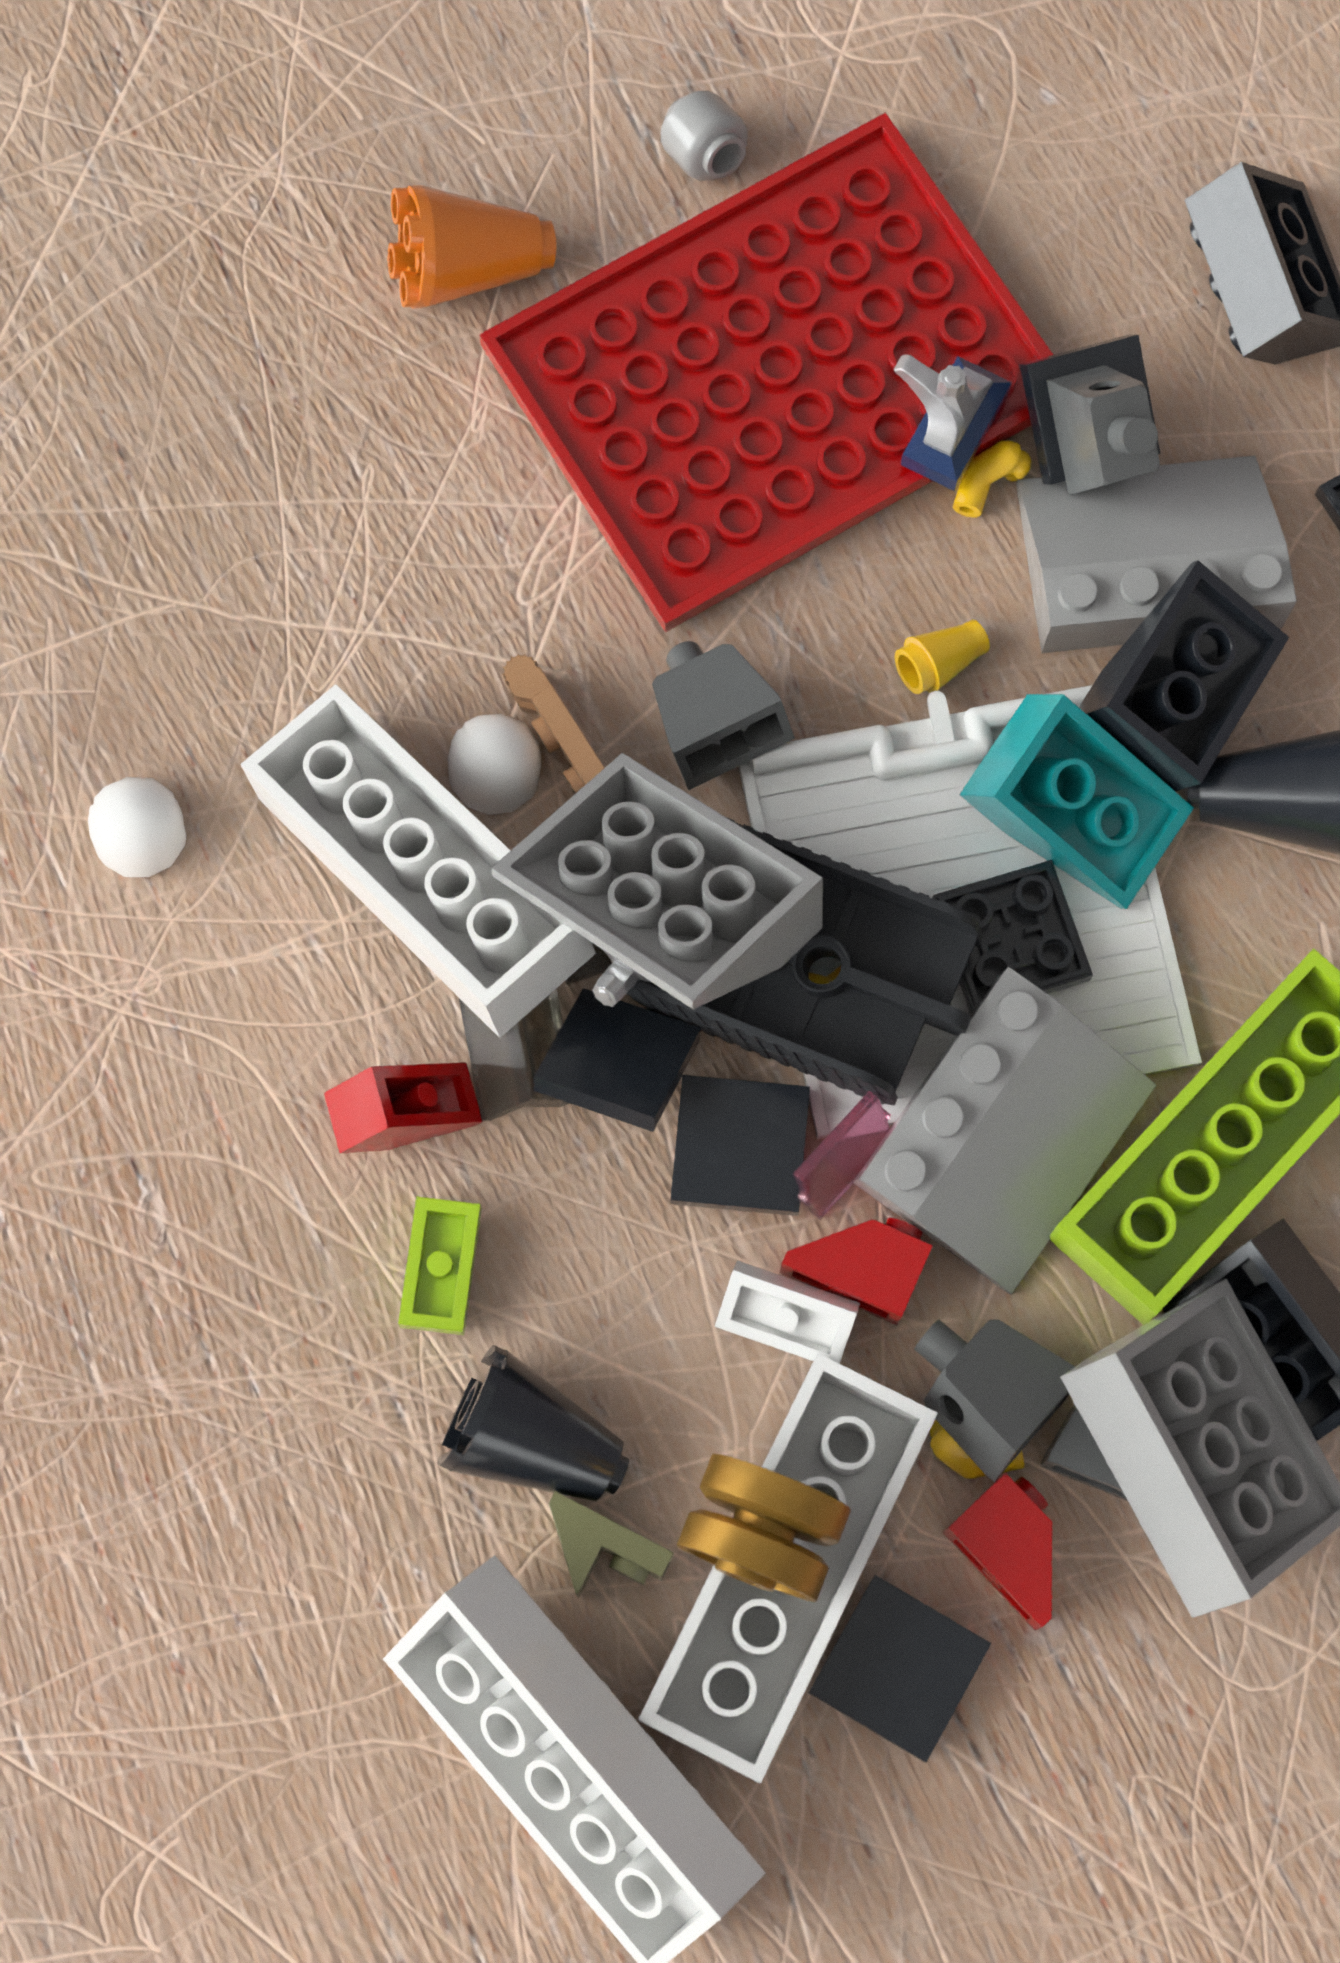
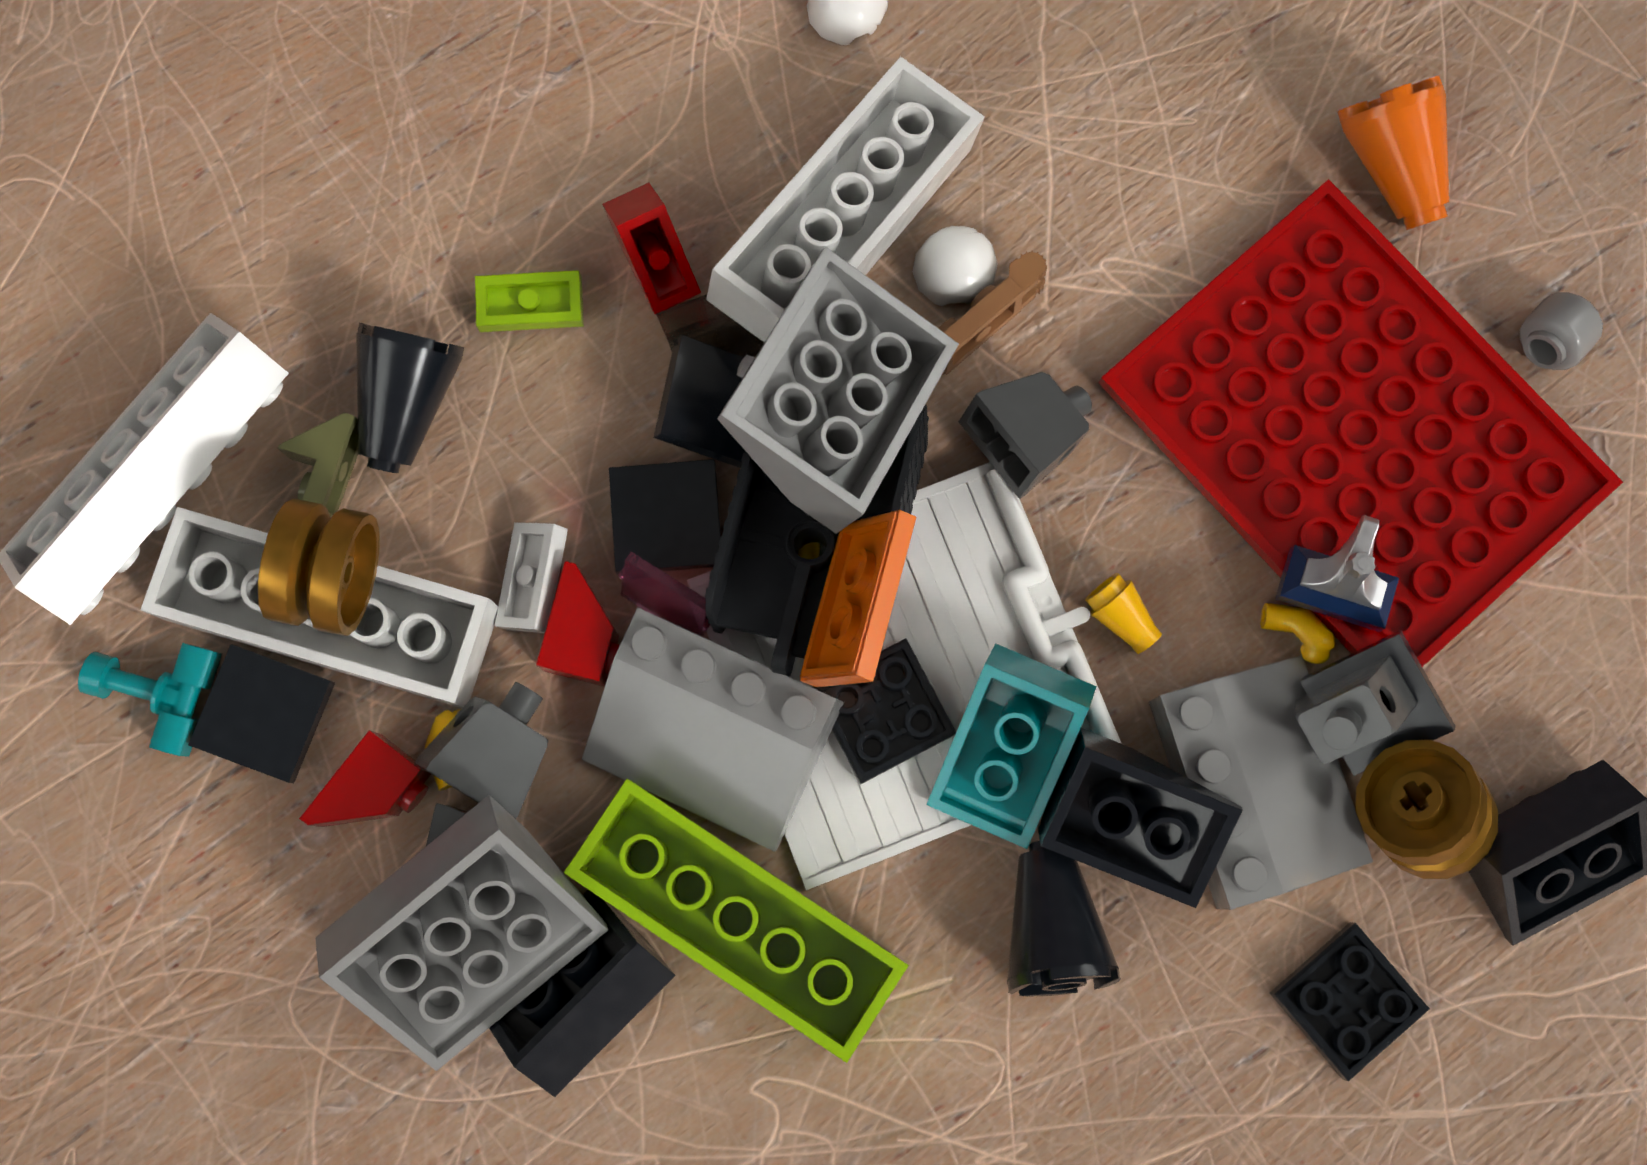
camera: 80 degrees right, 5 degrees up
none -> teal bar [78,643,222,757]
none -> orange tile [799,510,916,687]
none -> pearl gold wheel [1356,740,1498,879]

